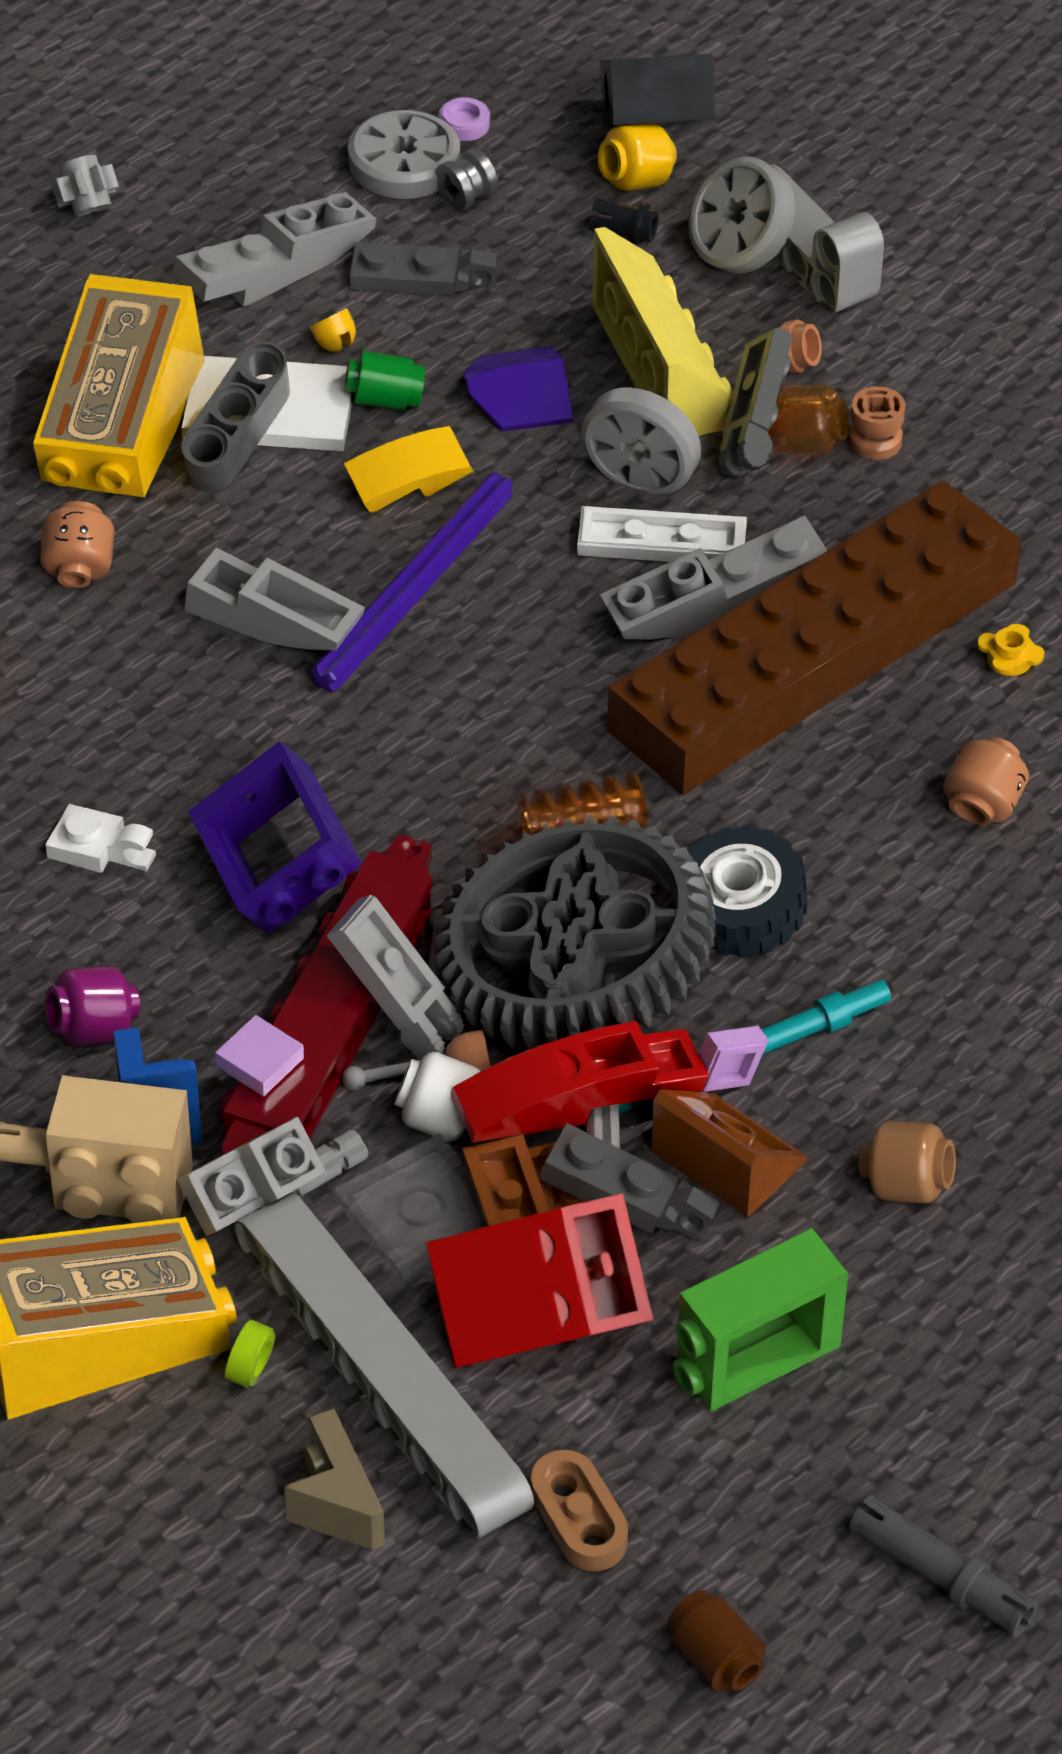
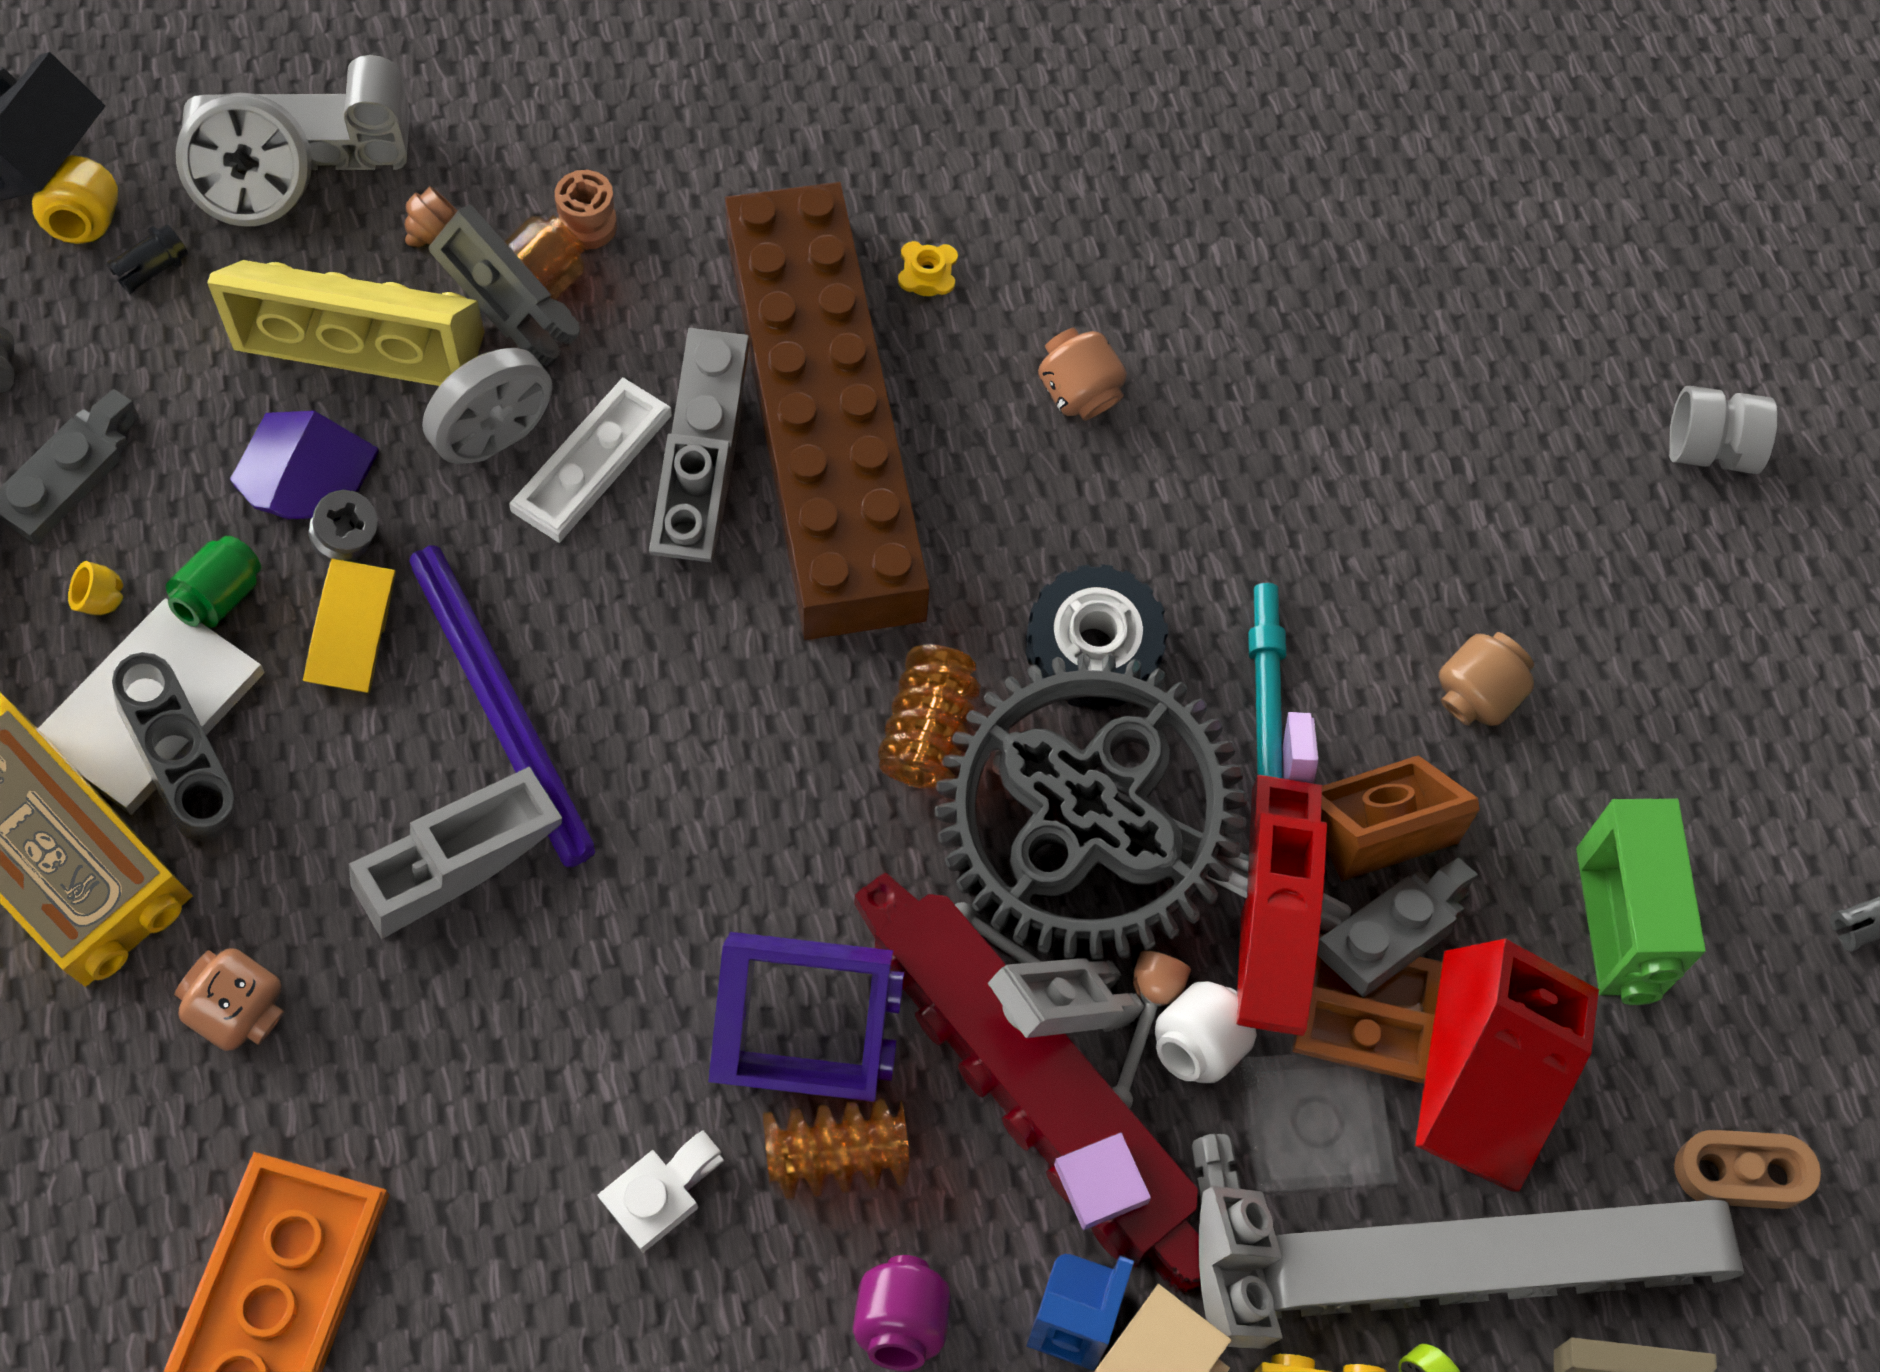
camera: 65 degrees left, 15 degrees up
none -> flat silver wheel [308,490,378,562]
none -> clear orange piece [762,1098,910,1201]

